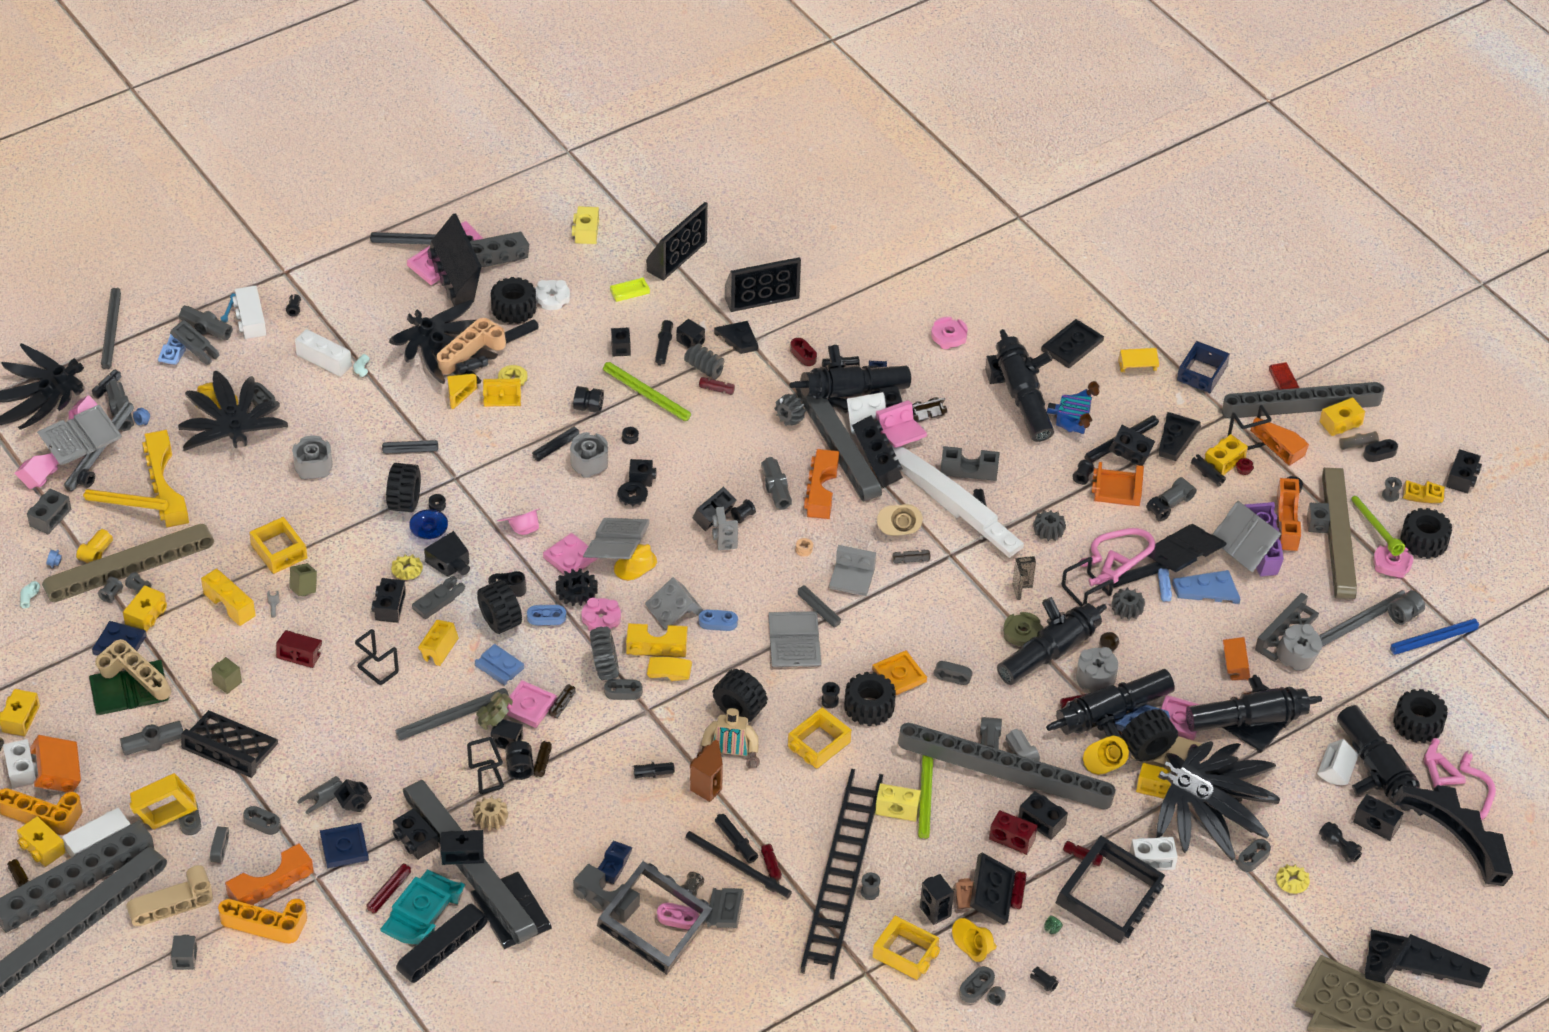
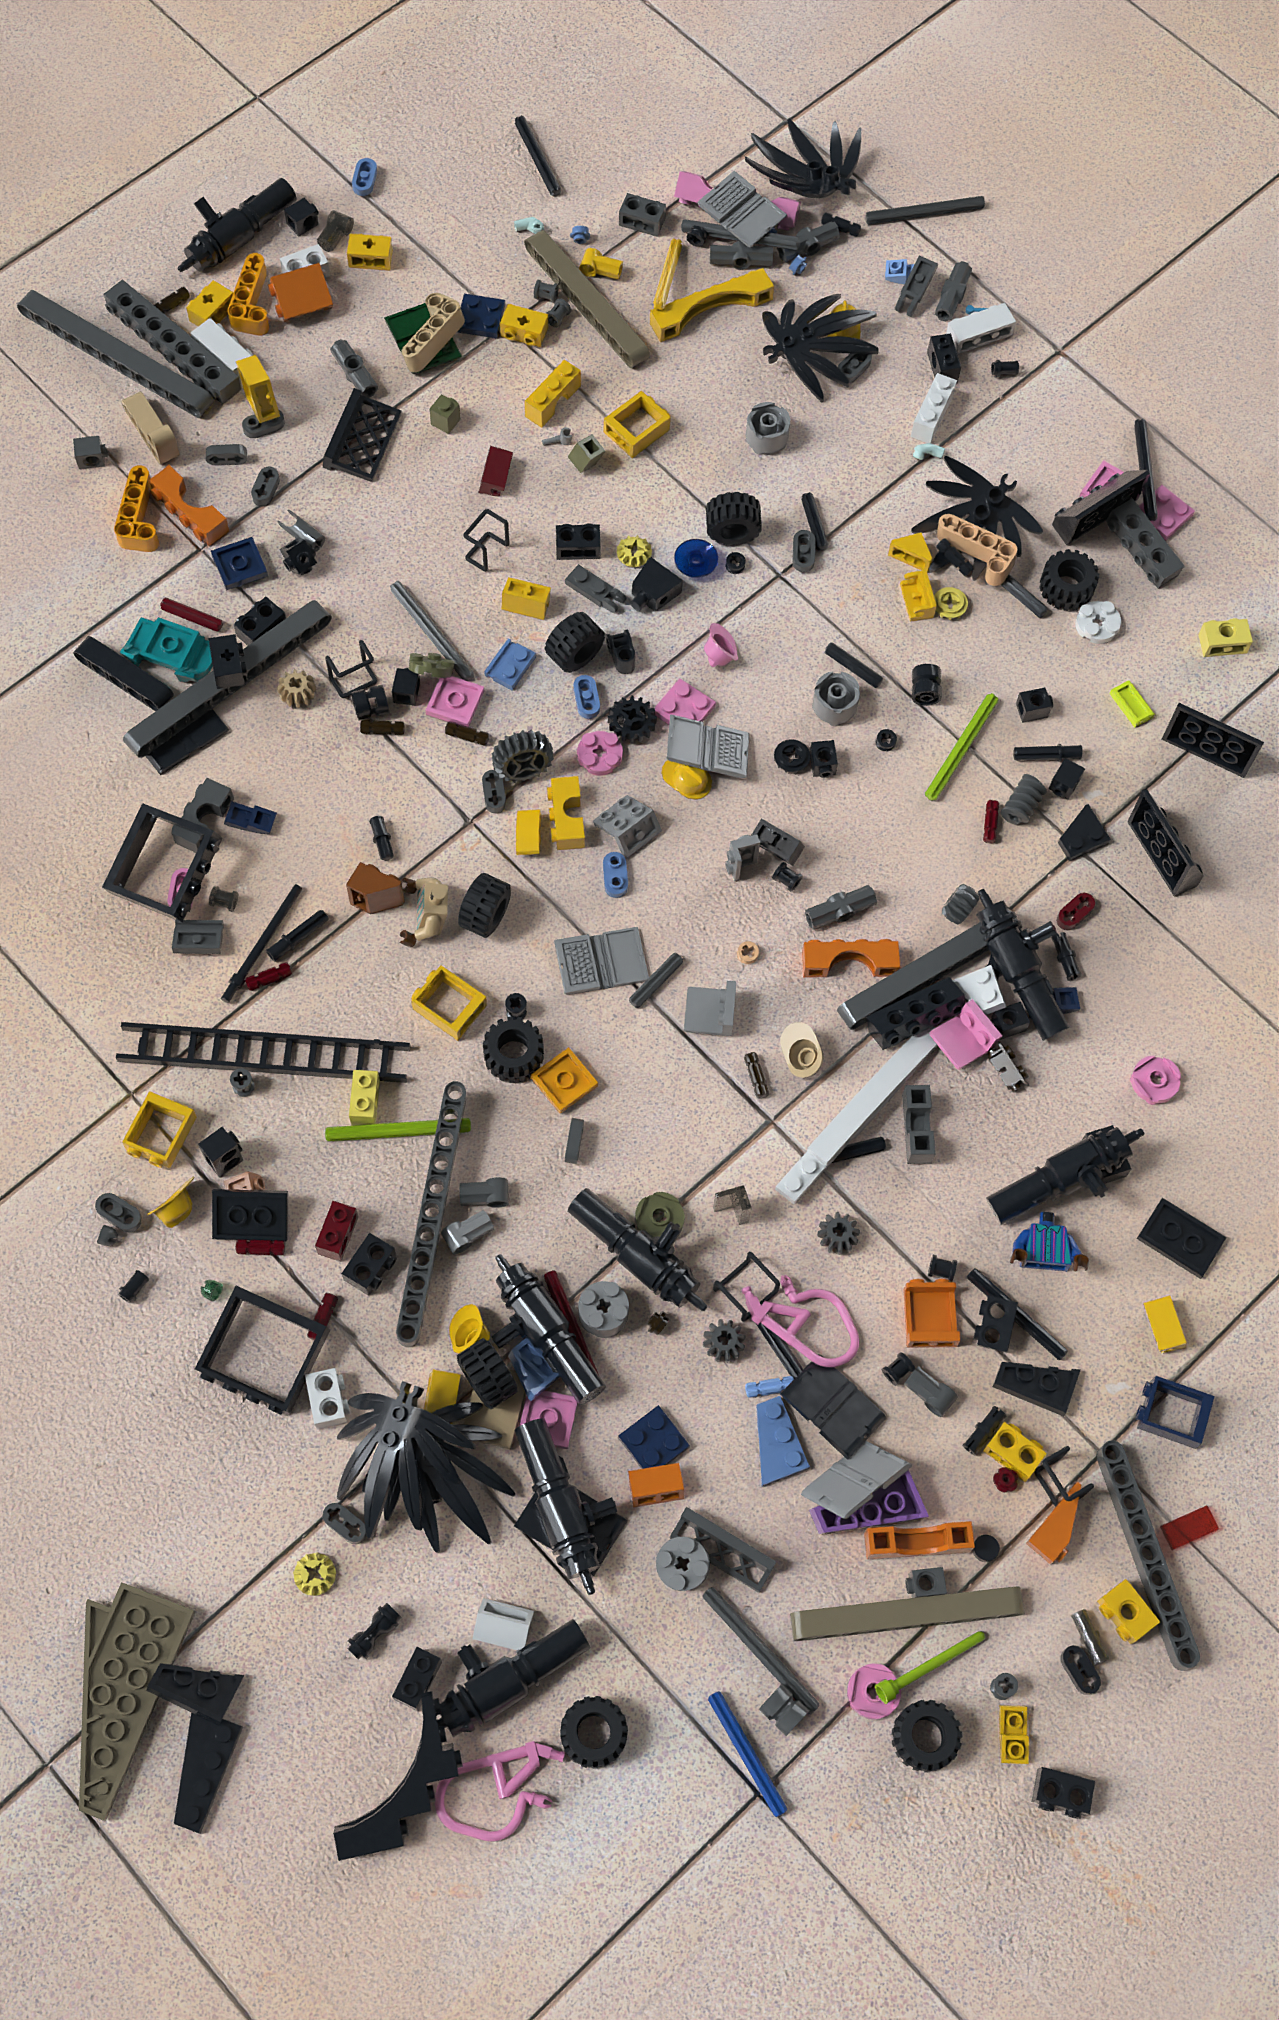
camera: 80 degrees right, 20 degrees up
none -> dark blue plate [618,1405,690,1469]
none -> dark grey piece [710,241,773,270]
none -> dark grey plate [792,530,815,572]
none -> black brick [927,333,961,384]

